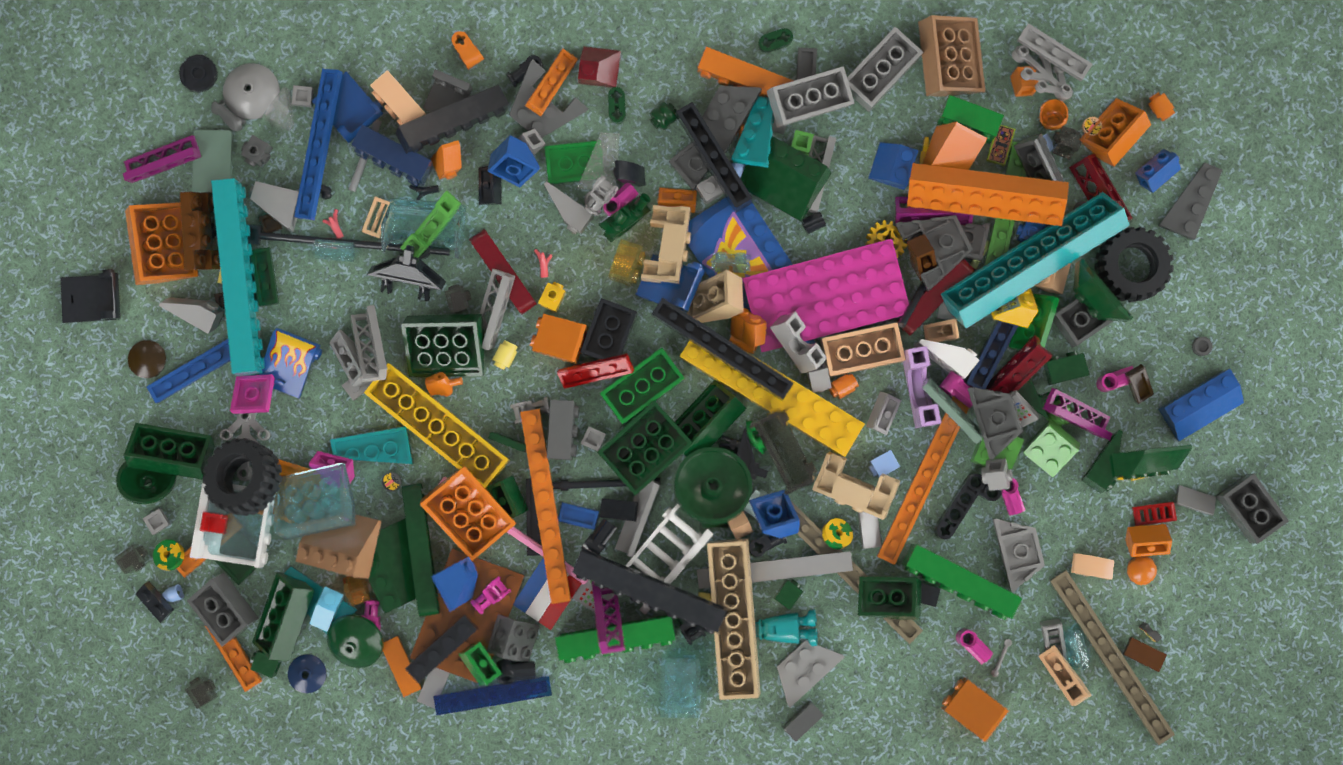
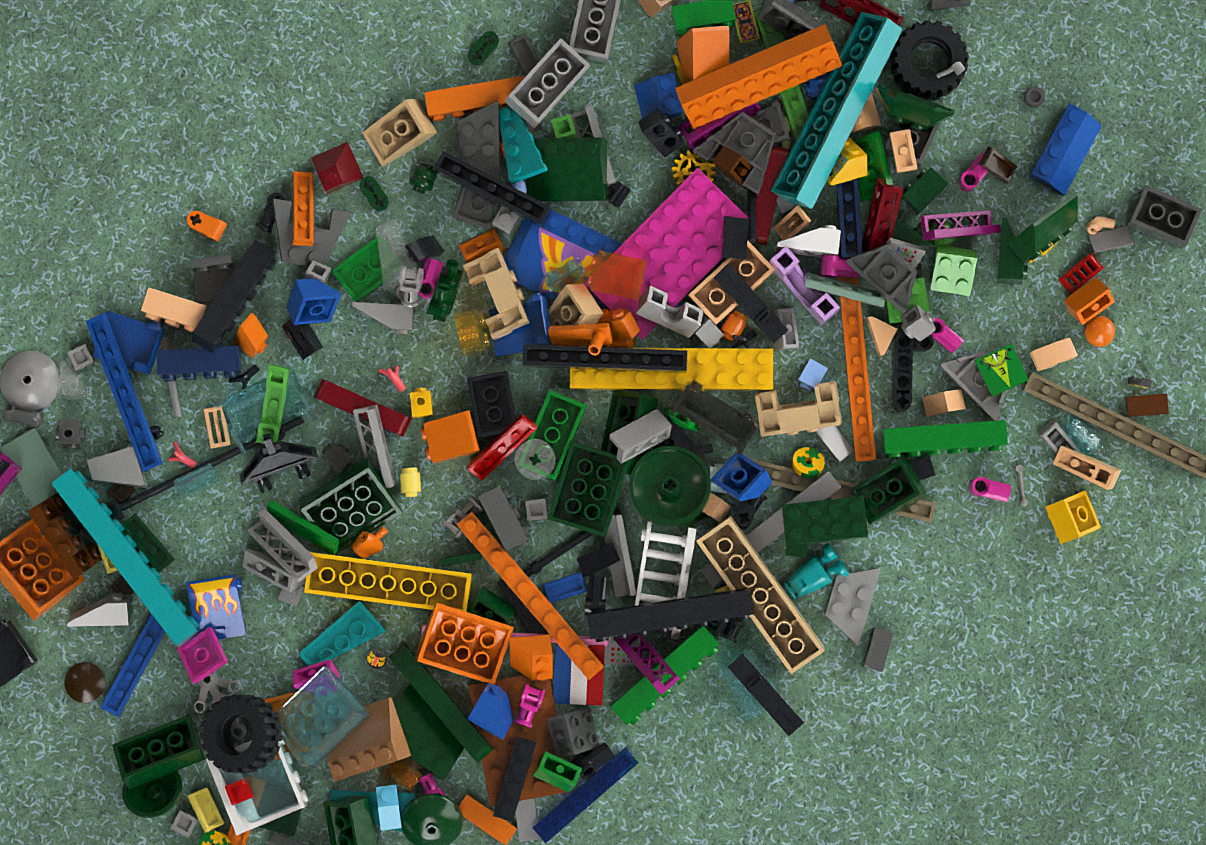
camera: 30 degrees left, 0 degrees up
orange slope [942,678,1009,742] -> none
none -> light yellow plate [187,787,225,833]
none -> green tile [267,500,339,555]
none -> tan slope [362,99,437,166]
none -> orange slope [509,635,553,681]
none -> clear plate [515,439,556,480]
none -> orange piece [548,323,612,355]
none -> clear orange panel [587,250,647,301]
none -> light grey panel [609,409,672,464]
none -> black brick [638,108,684,158]
none -> black piece [713,264,788,344]
none -> black panel [722,217,749,259]
none -> black piece [728,653,804,736]
none -> black bar [732,330,756,349]
none -> dark green brick [782,496,868,547]
none -> light nougat slope [866,316,897,357]
none -> light nougat plate [889,129,918,173]
none -> light nougat slope [922,389,966,417]
none -> light grey hand [936,62,965,79]
none -> green tile [974,343,1029,397]
none -> yellow slope [1045,490,1101,544]
none -> light nougat arm [1086,216,1116,235]

